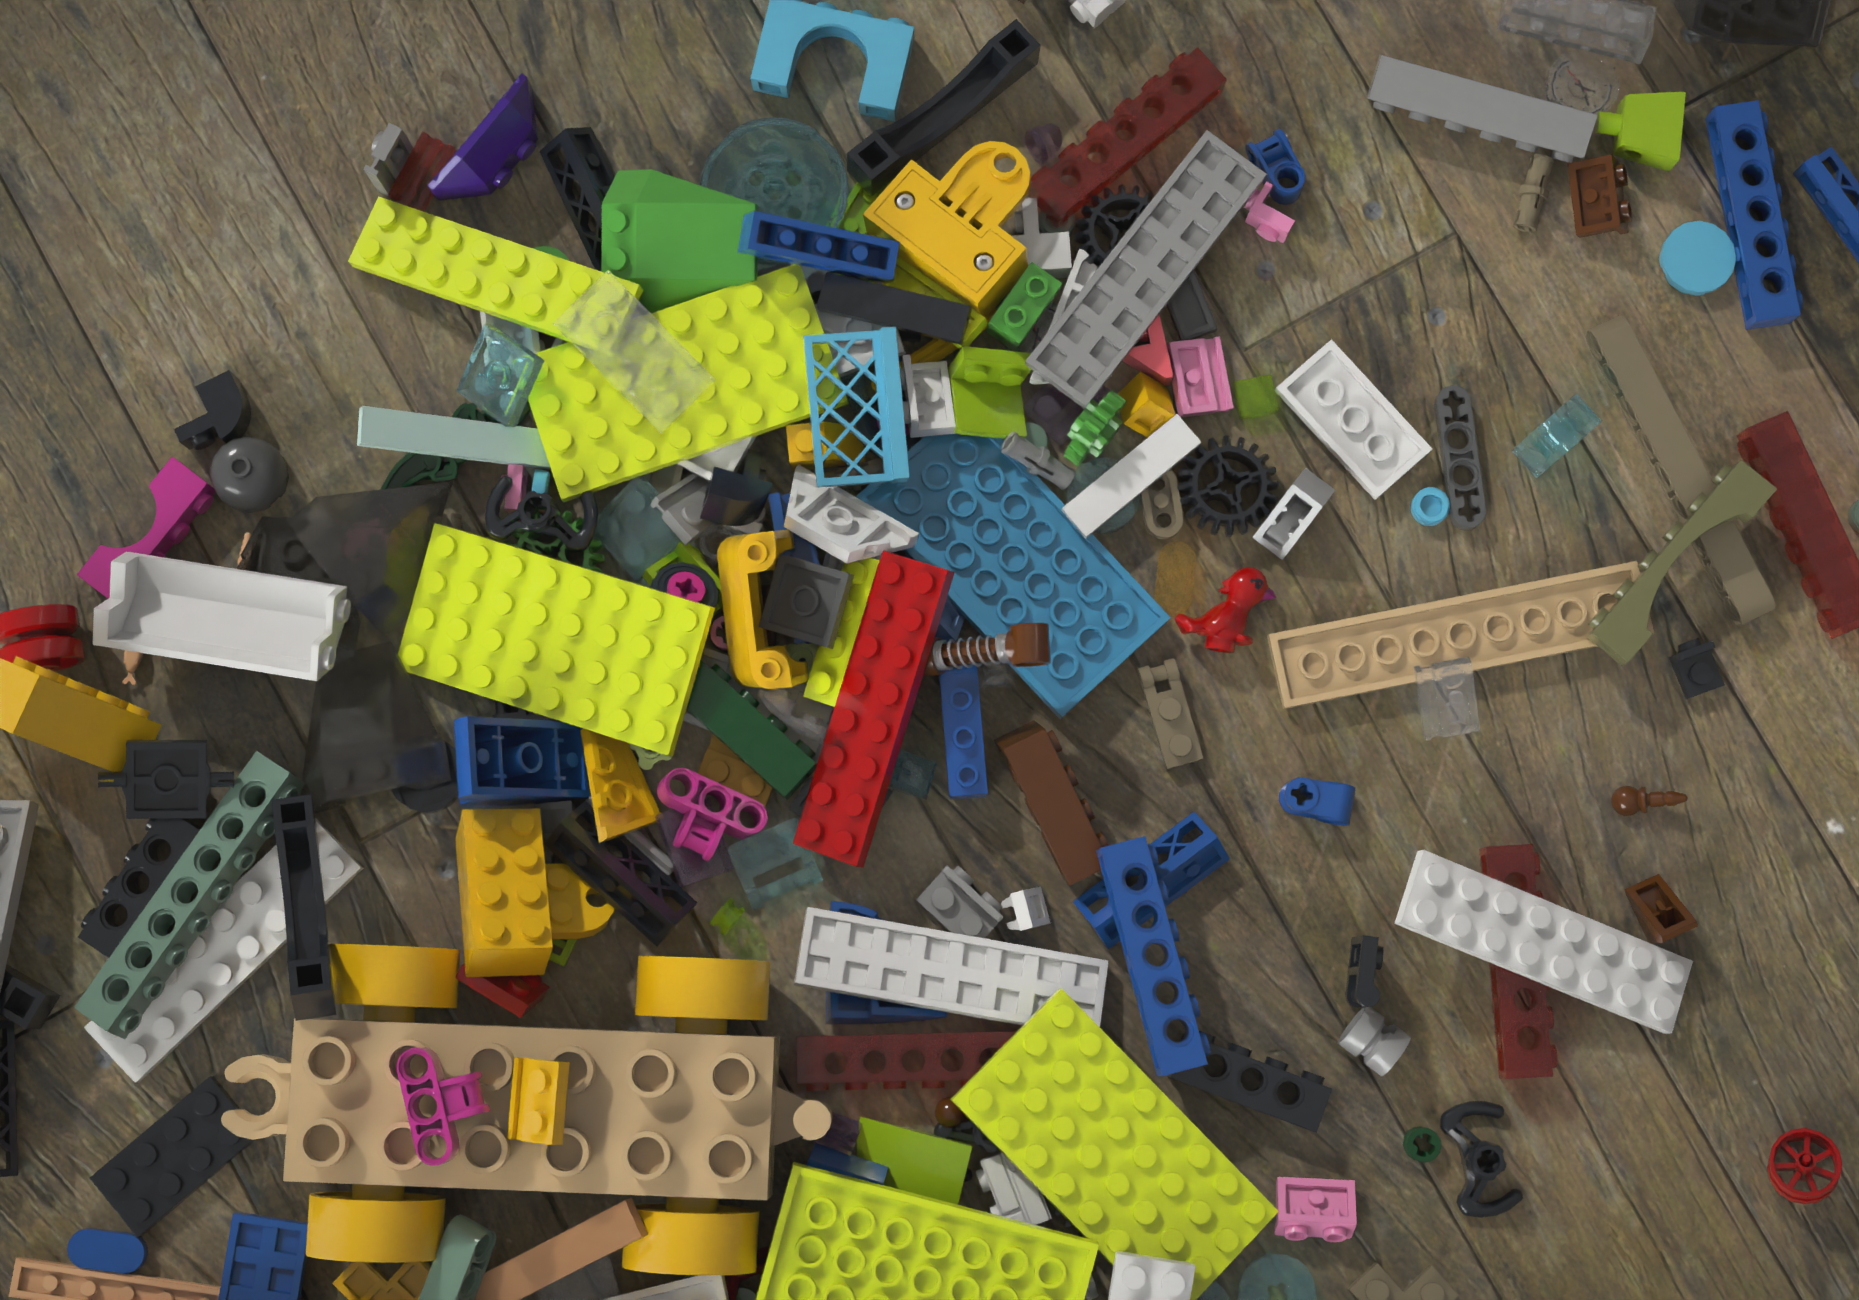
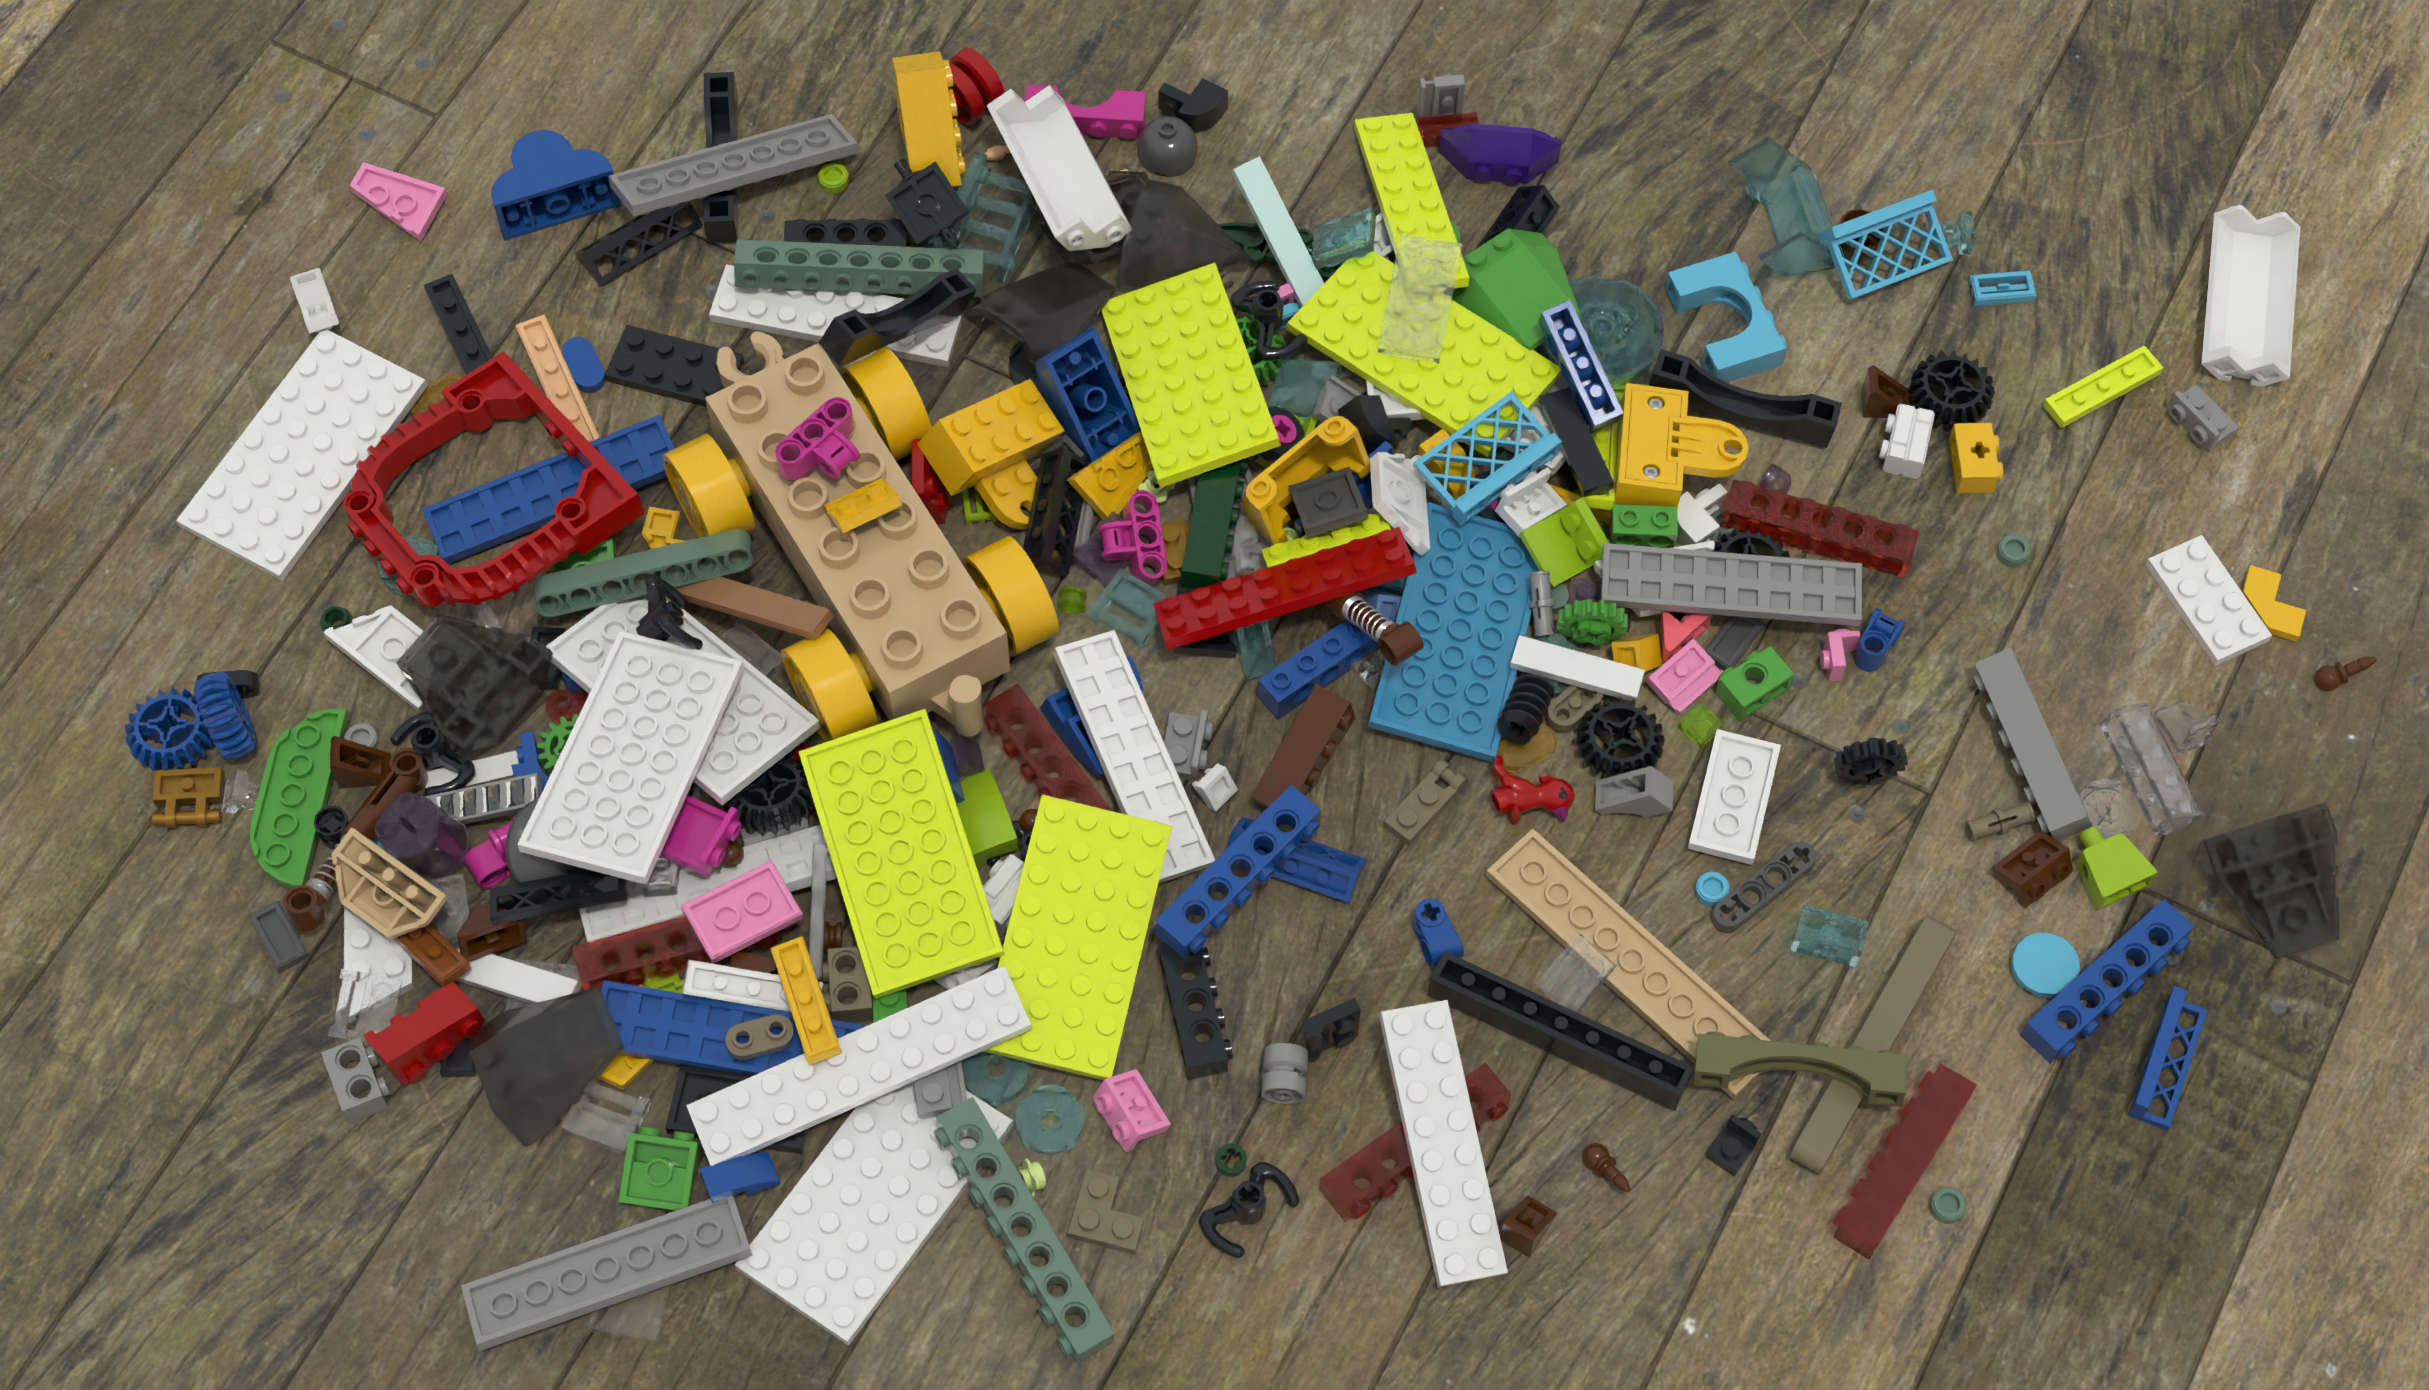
camera: 55 degrees right, 20 degrees down
none -> lime tile [818,163,849,194]
none -> clear light blue fence [933,151,1038,283]
none -> black brick [1428,951,1694,1111]
none -> black piece [1497,674,1555,745]
none -> bright green brick [1715,646,1795,722]
none -> black gear [1834,738,1908,785]

